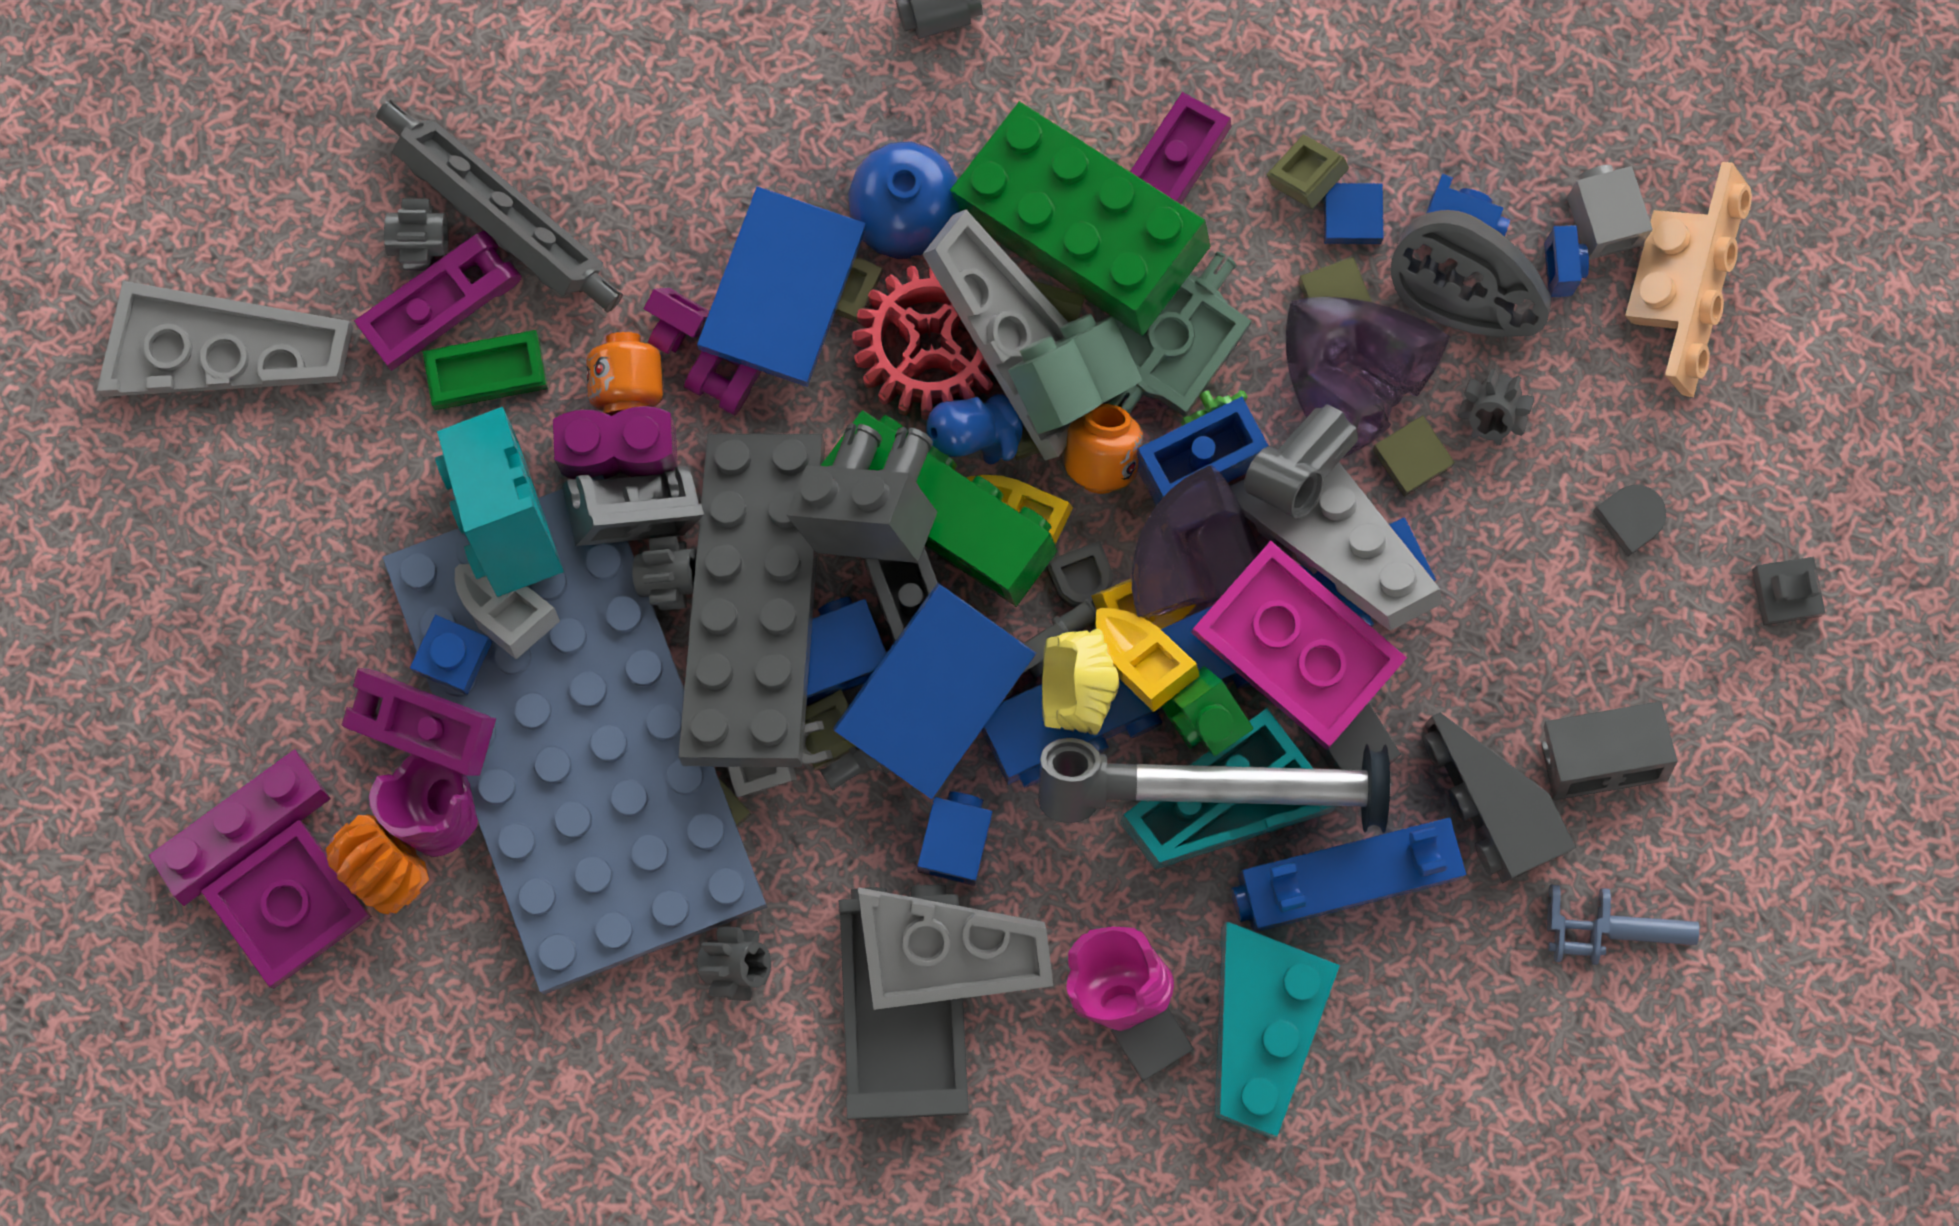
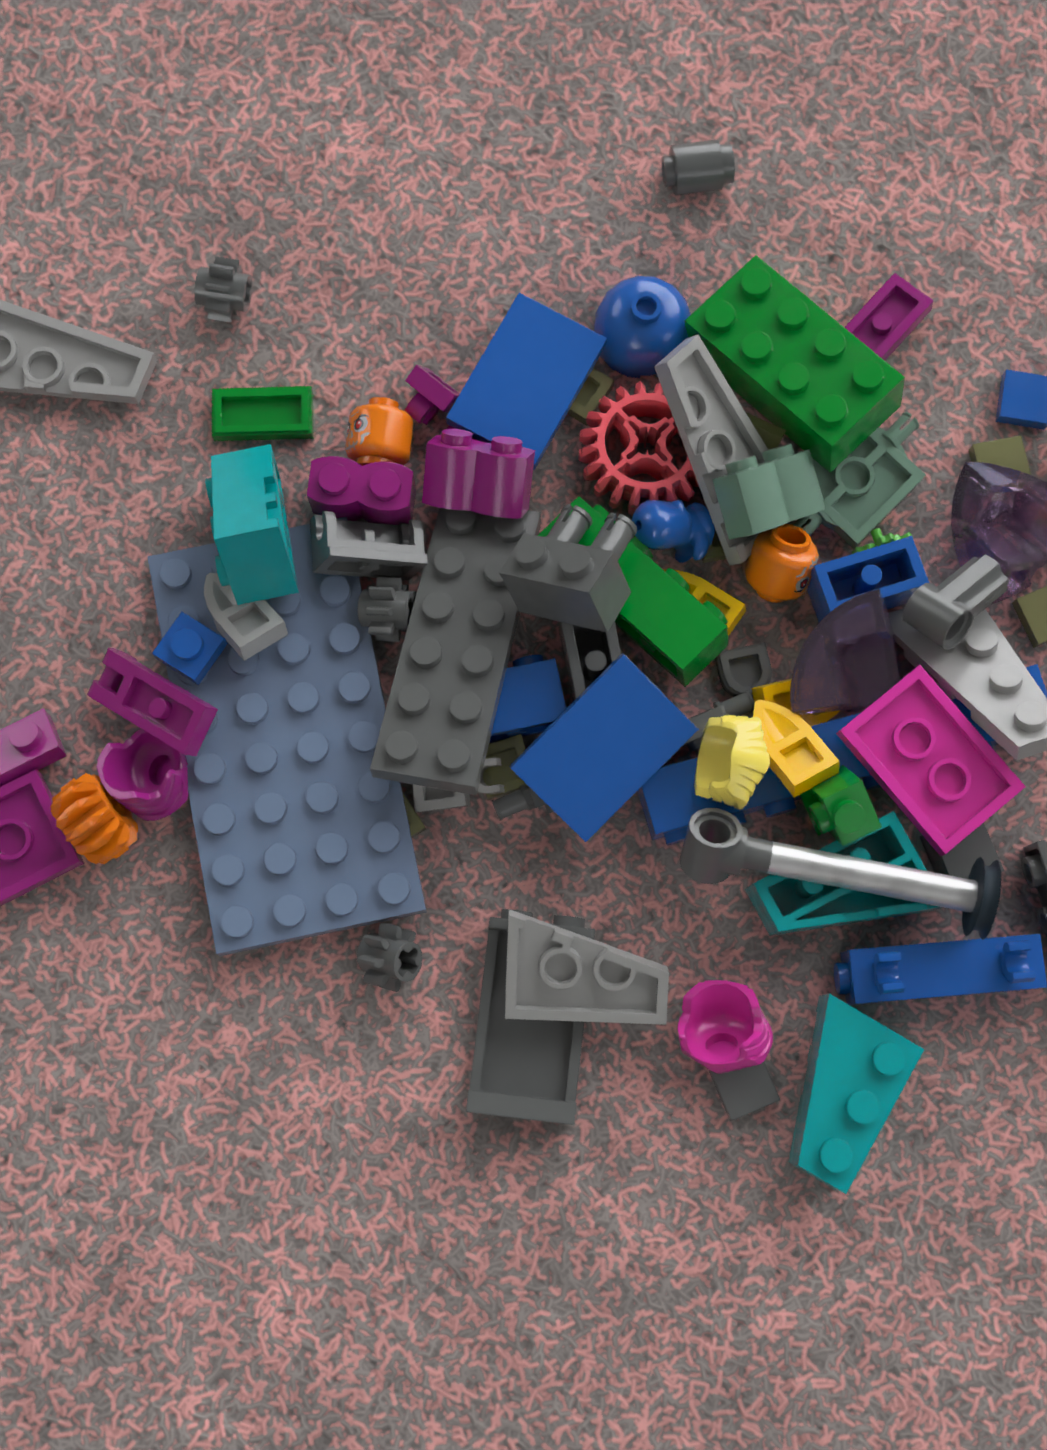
camera: 10 degrees right, 0 degrees up
magenta plate [354,231,522,371] -> none
dark grey plate [376,99,623,313] -> none
blue brick [917,791,993,886] -> none
olive tile [1266,134,1349,209] -> none
none -> magenta brick [422,429,535,519]

